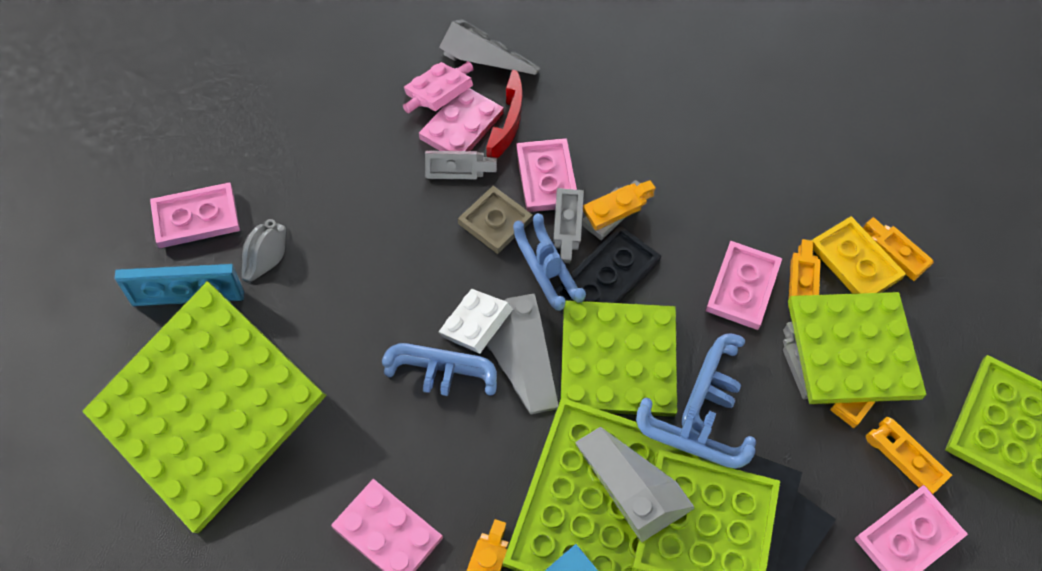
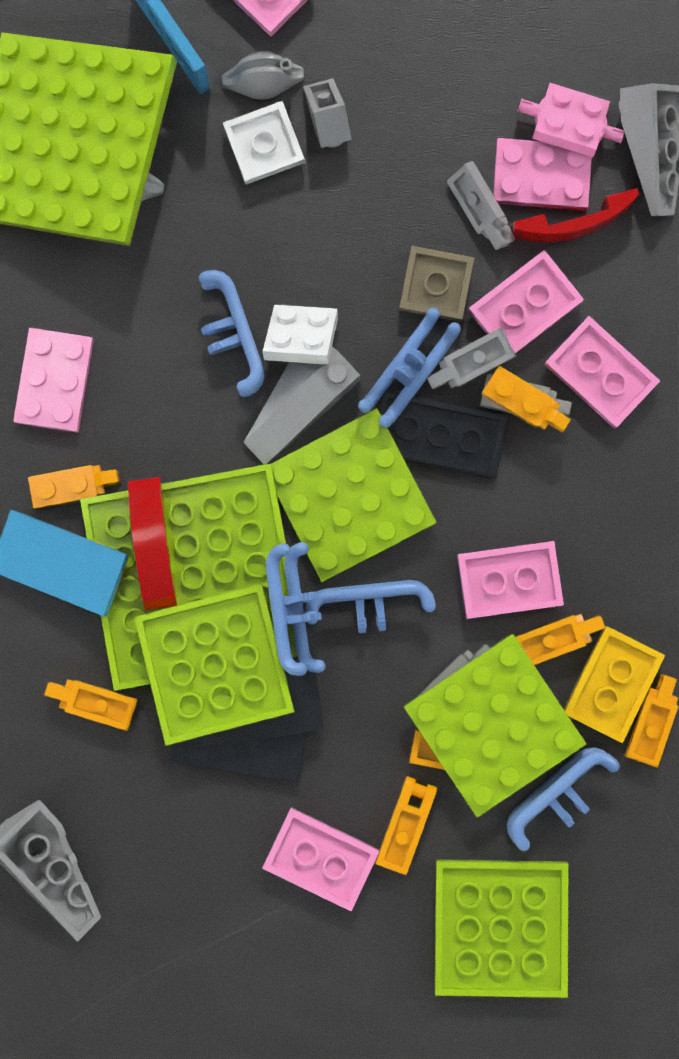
camera: 65 degrees right, 25 degrees up
light grey wedge [575,427,694,543] -> none
none -> red slope [128,477,178,610]
none -> white plate [223,101,305,185]
none -> light grey slope [303,78,352,148]
none -> medium blue piece [507,747,620,851]
none -> bright pink plate [544,316,660,429]

